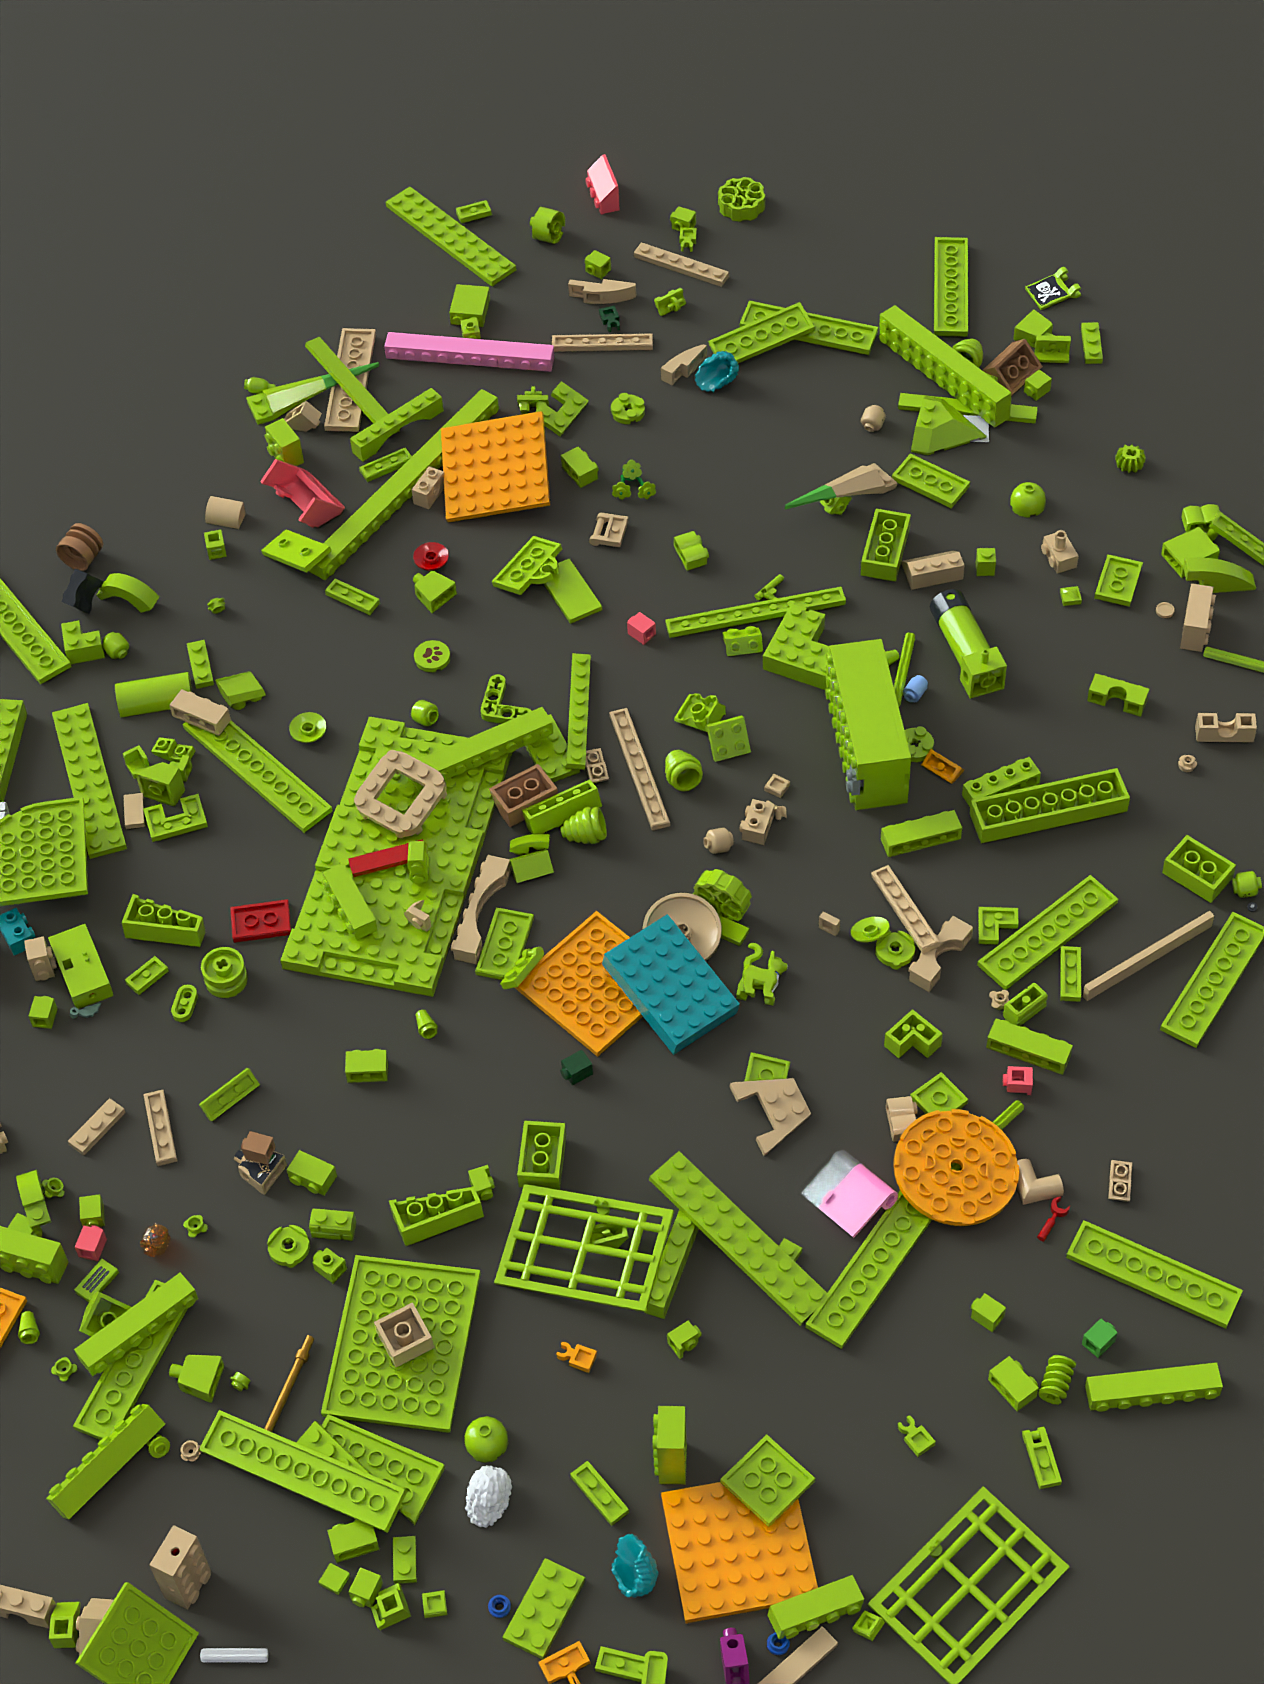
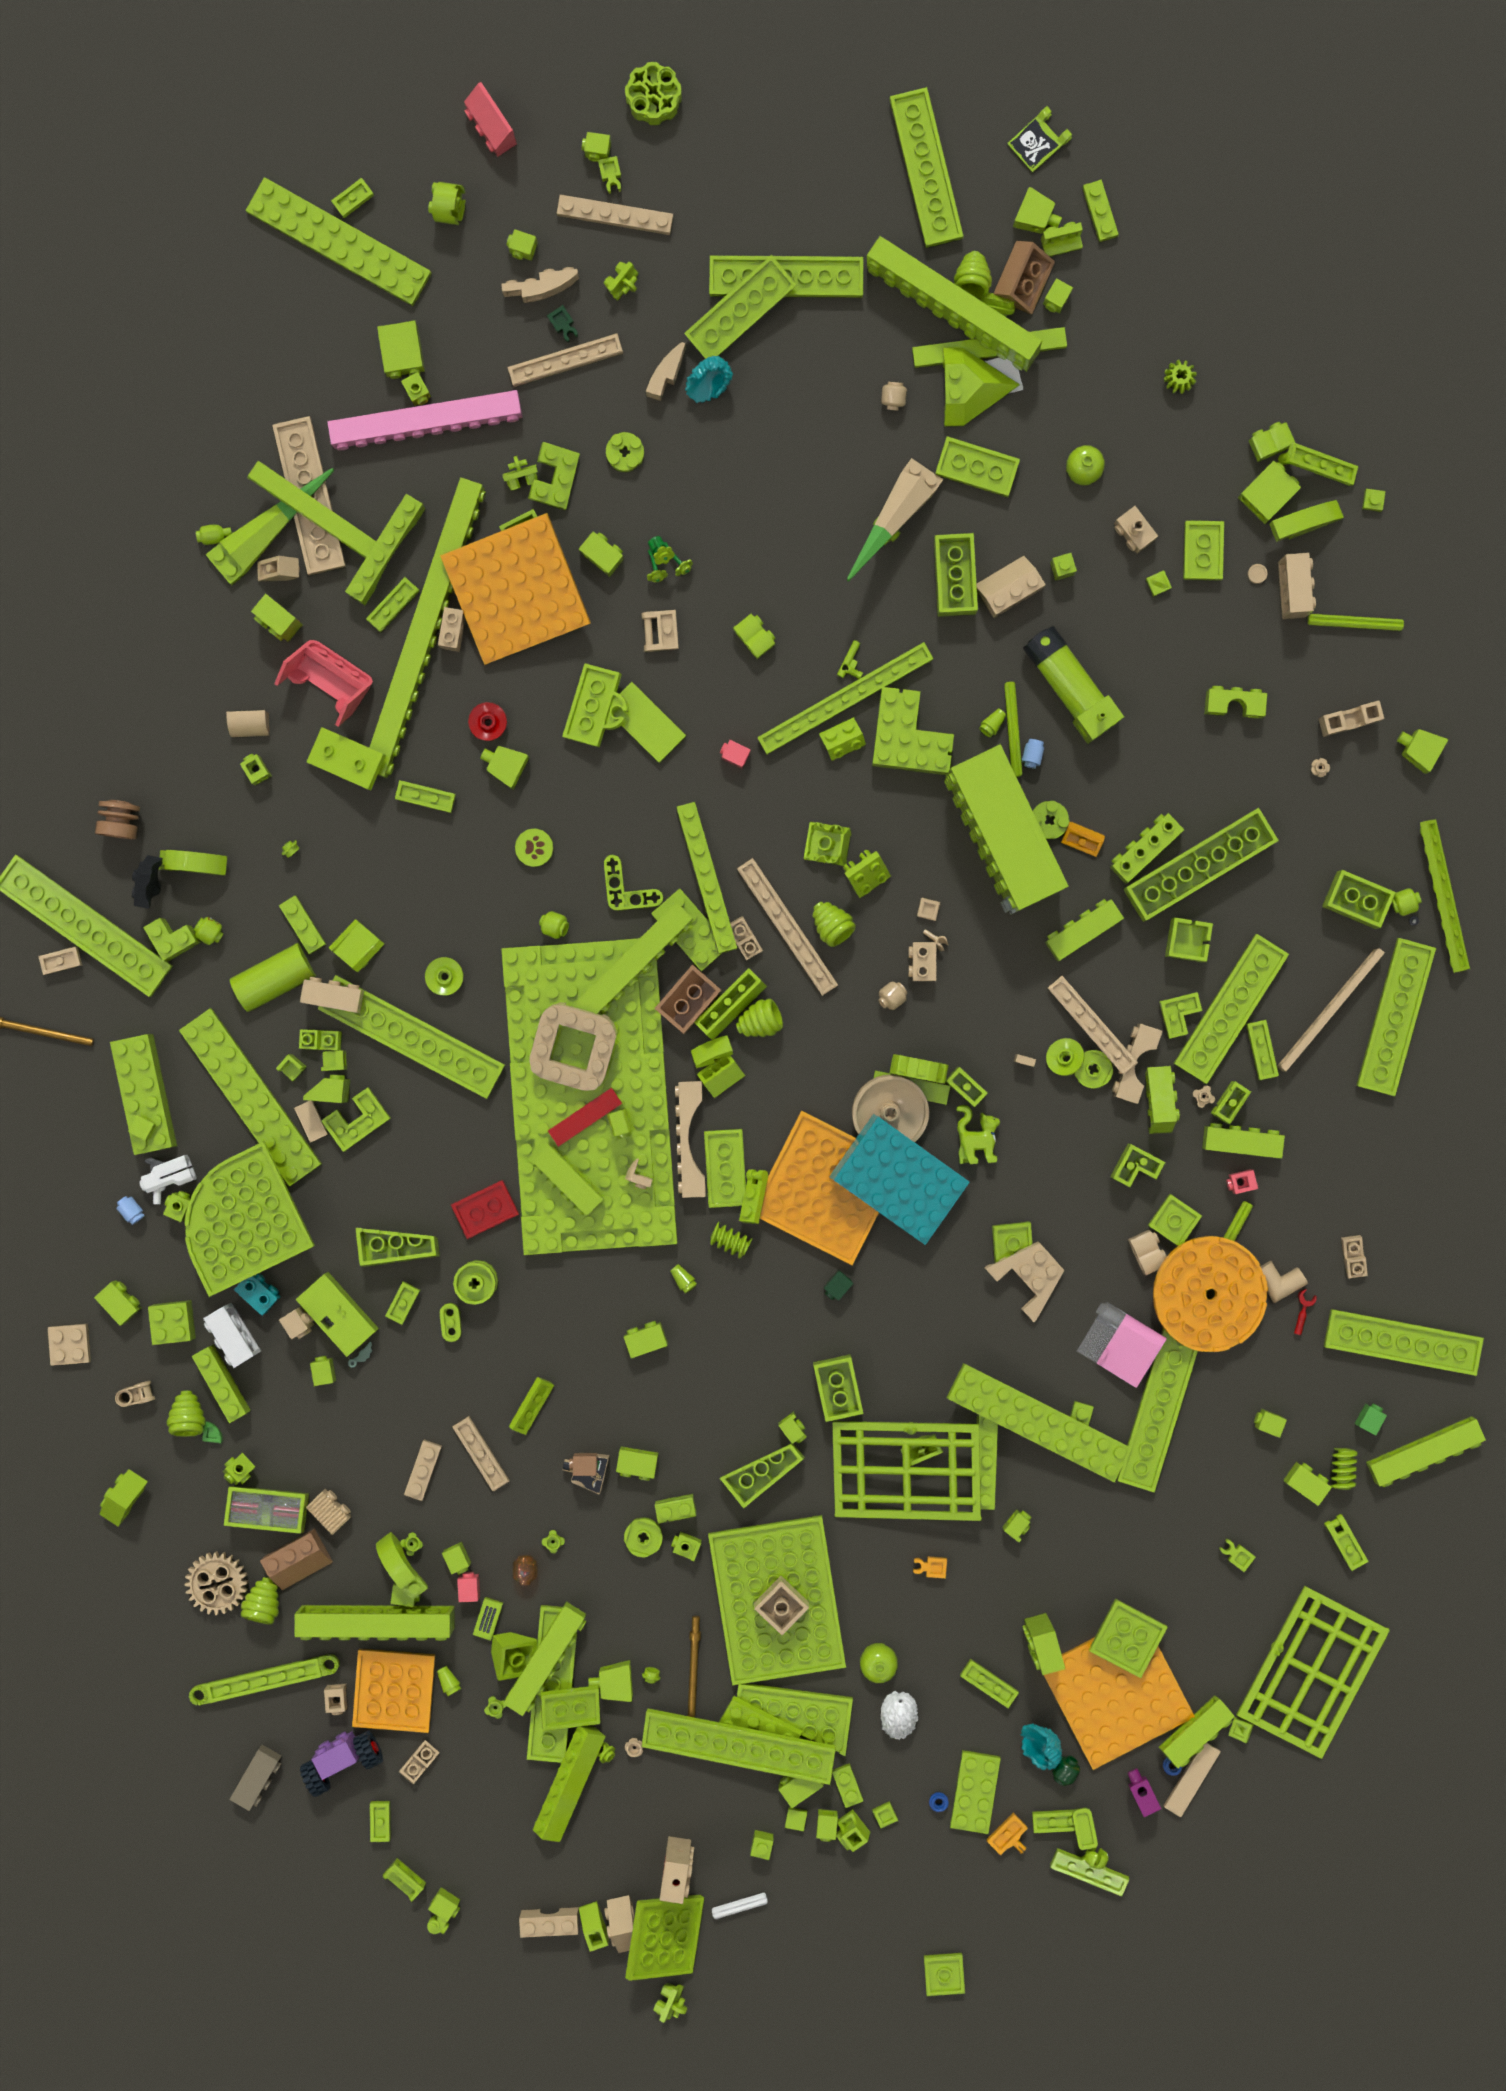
camera: 20 degrees left, 35 degrees up
none -> lime plate [540,1685,600,1731]
none -> lime piece [710,1222,753,1259]
none -> lime brick [750,1830,773,1860]
none -> lime brick [946,1067,987,1107]
none -> dark green head [1052,1756,1081,1786]
none -> lime wedge [1145,1066,1180,1134]
none -> lime piece [1165,918,1213,963]

